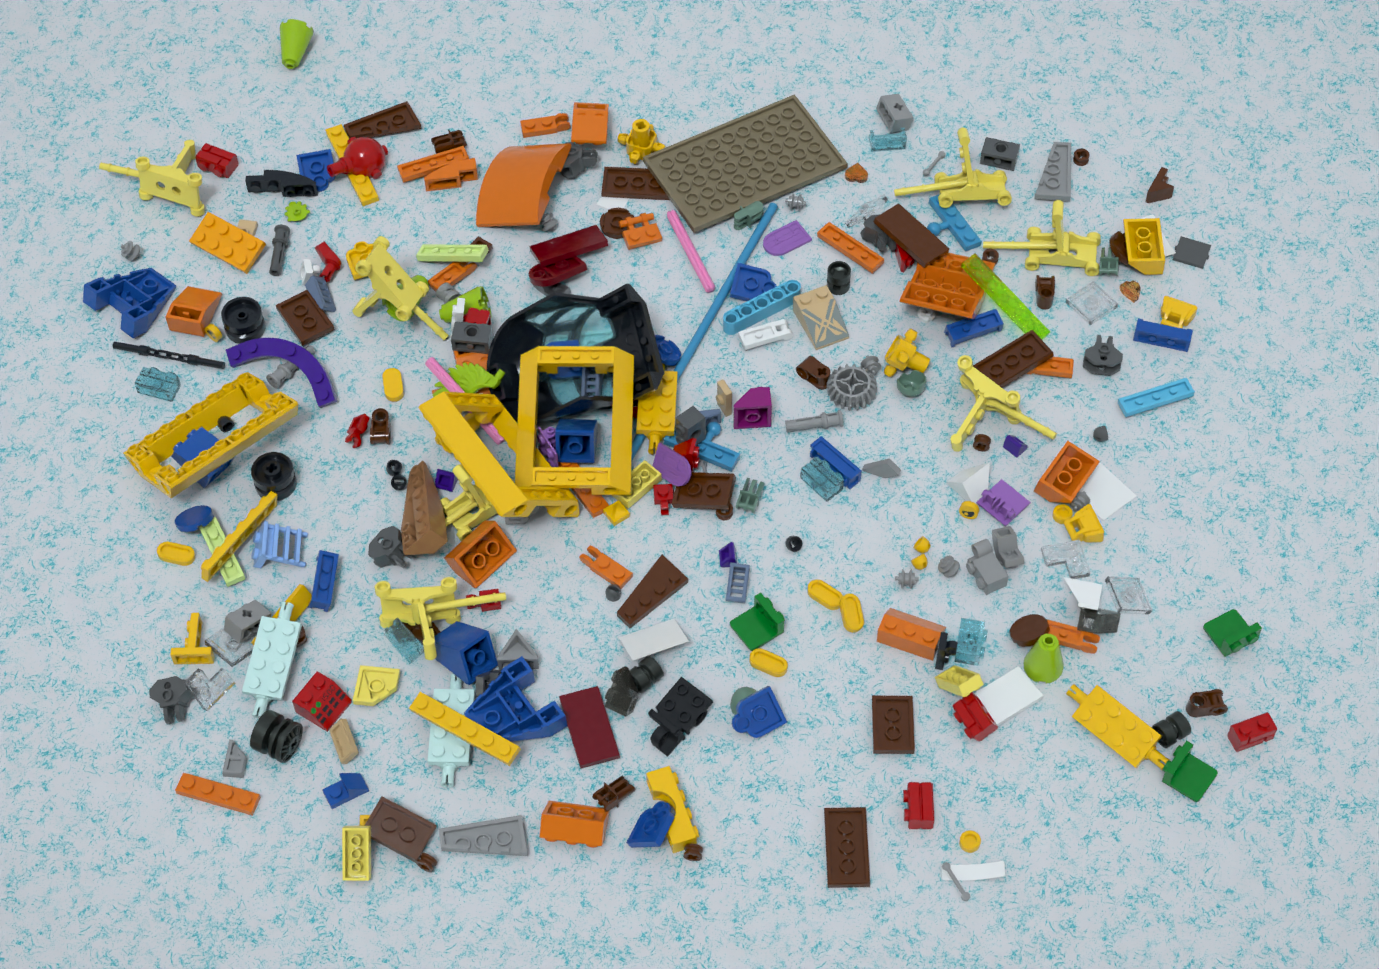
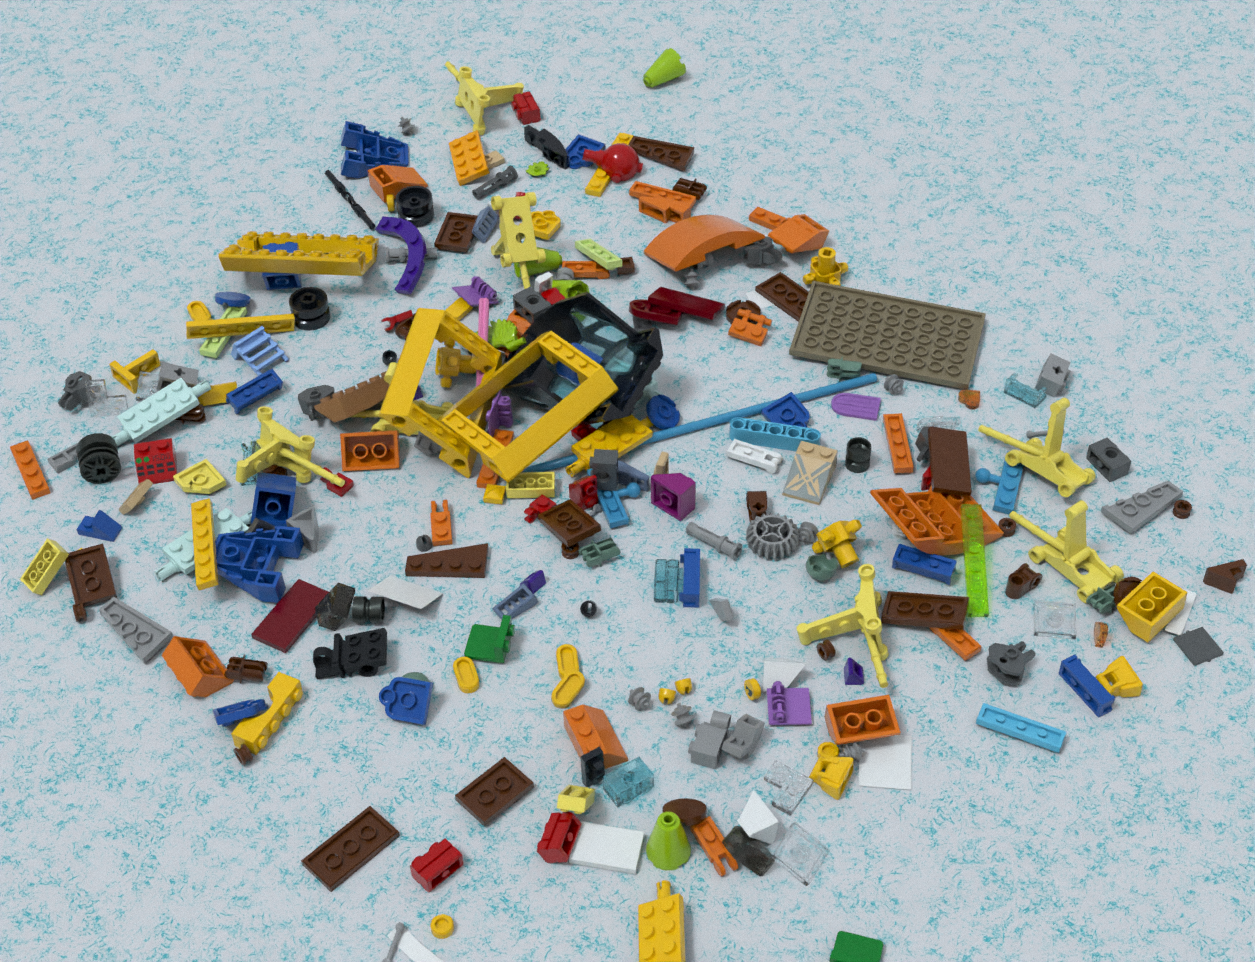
camera: 45 degrees right, 10 degrees down
clear light blue brick [135,367,181,402] -> none
black hinge [391,474,407,490] -> none
blue slope [555,419,598,463] -> none
medium lavender window [652,443,691,486] -> none
bright pink axle [667,210,715,293] -> none
dark grey hinge [1093,426,1108,442] -> none
none -> medium lavender hinge [452,276,499,307]

